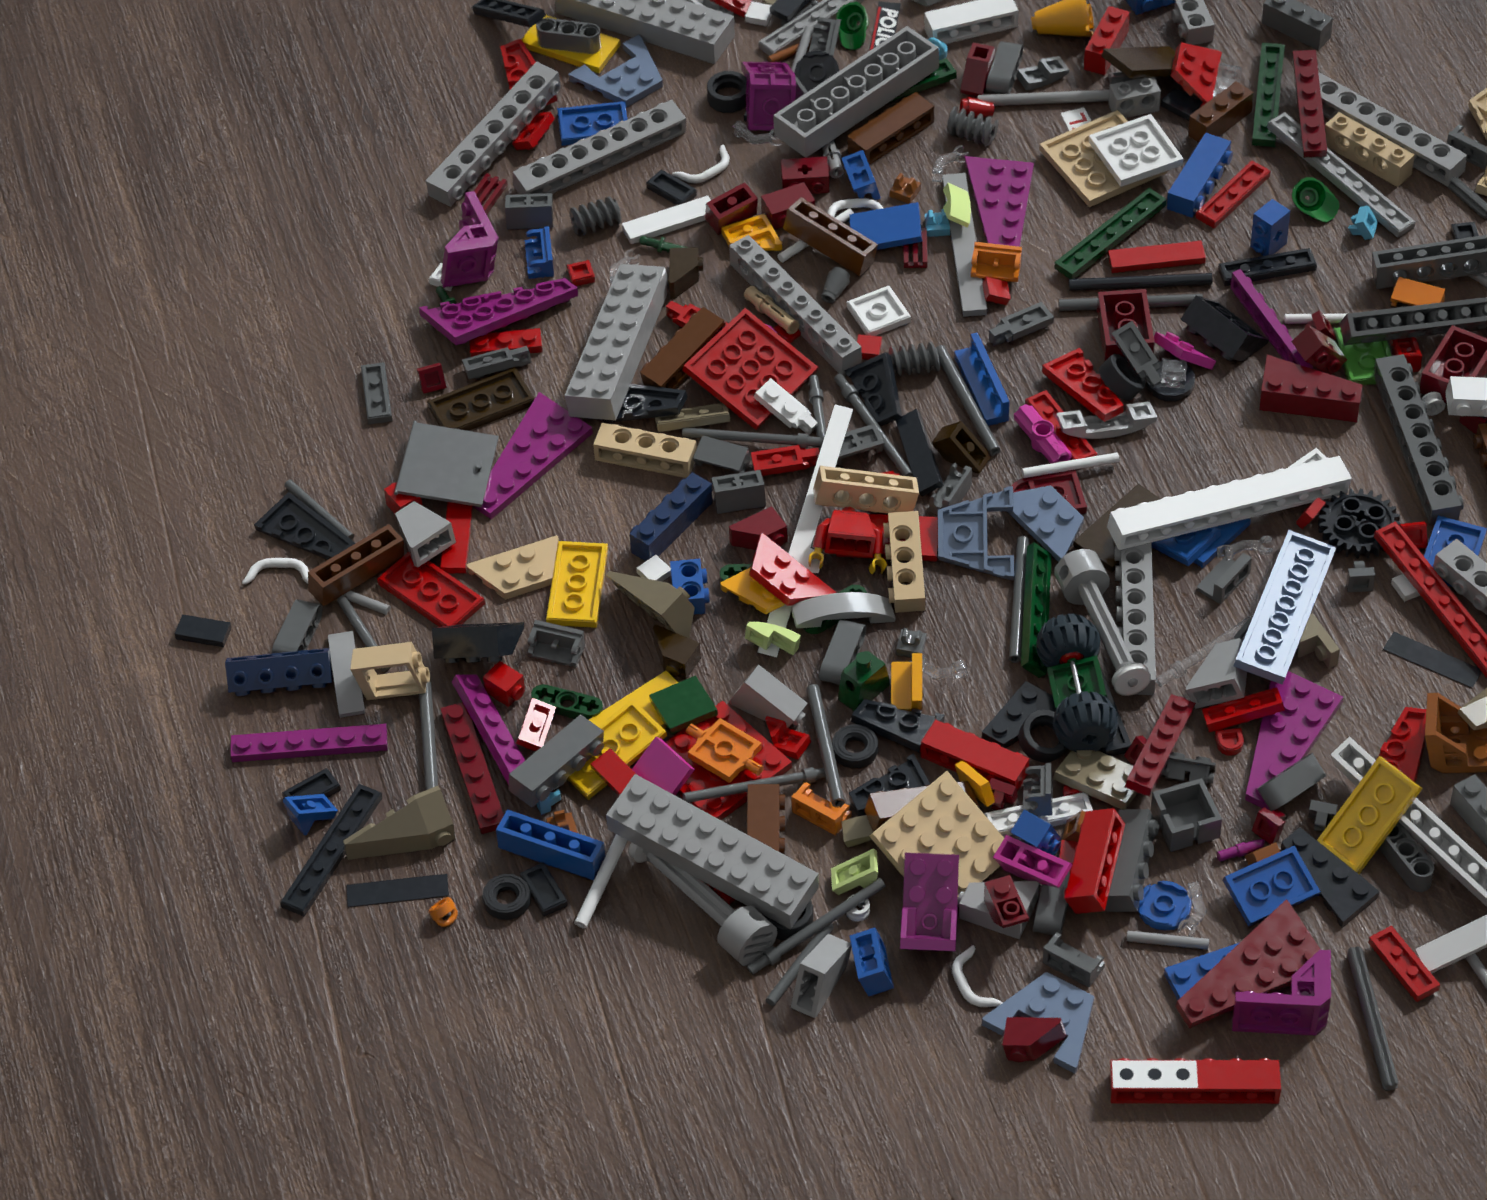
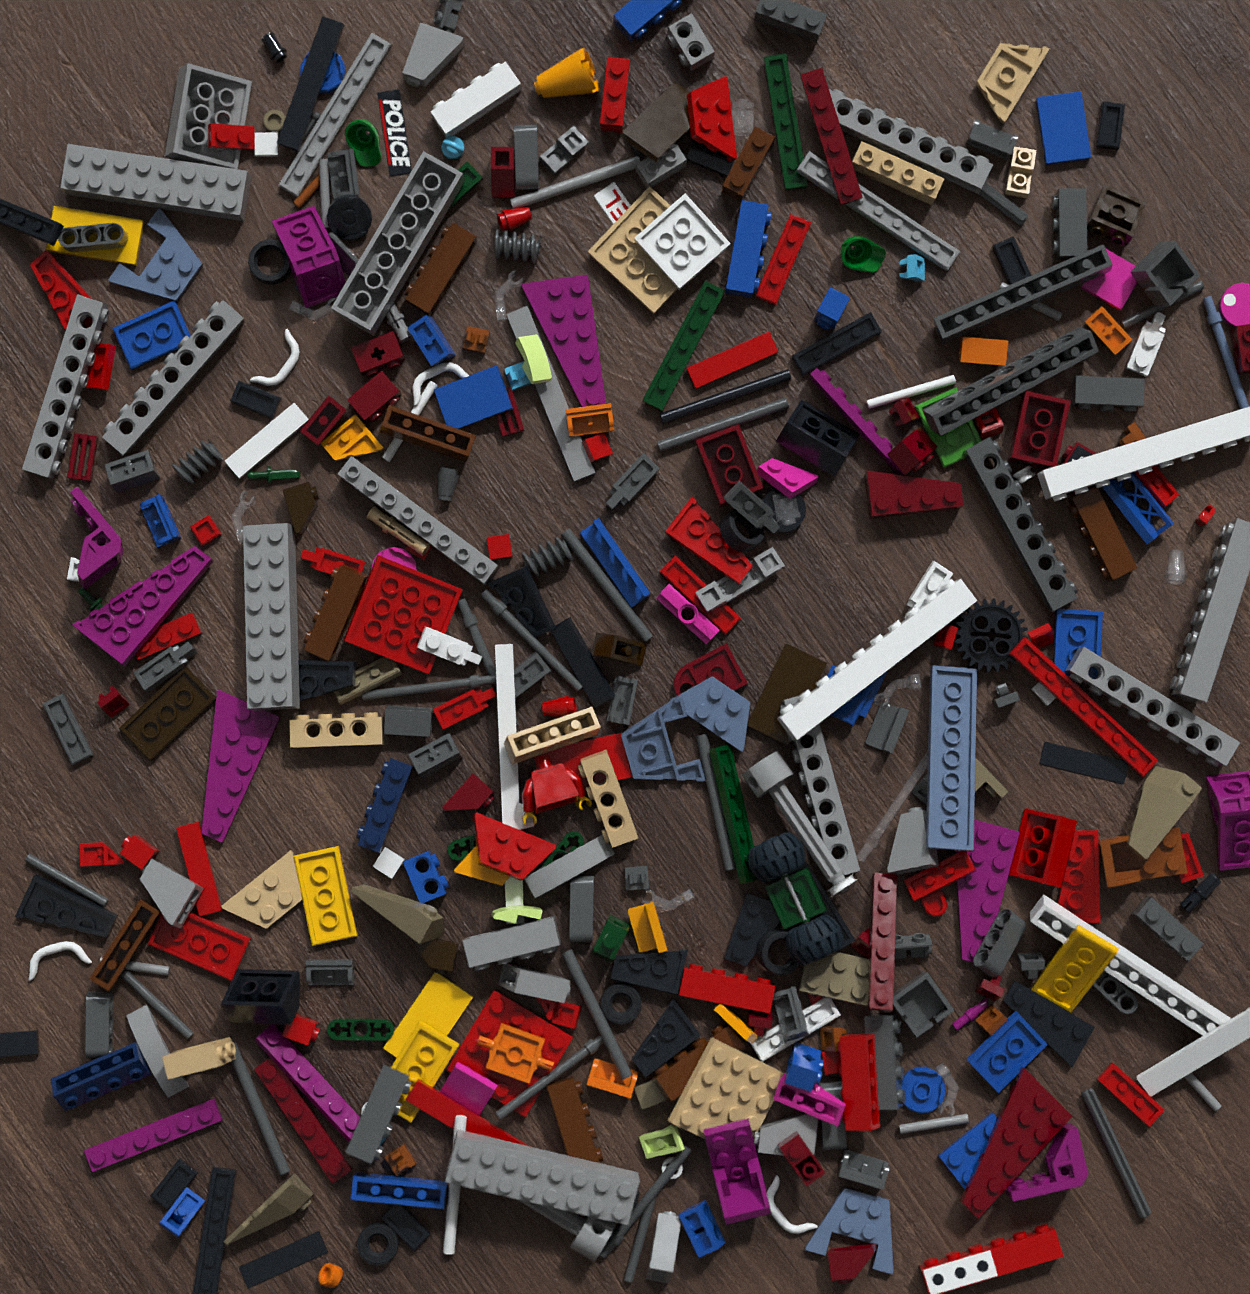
camera: 20 degrees left, 35 degrees up
dark grey piece [394,421,499,507] -> none
plate [516,698,556,751] -> none
dark green tile [649,676,718,735] -> none
white tile [847,286,911,336] -> none
white bar [1021,453,1119,478] -> none
none -> red slope [79,842,124,867]
none -> light grey brick [463,916,561,970]
none -> red slope [1009,808,1077,888]

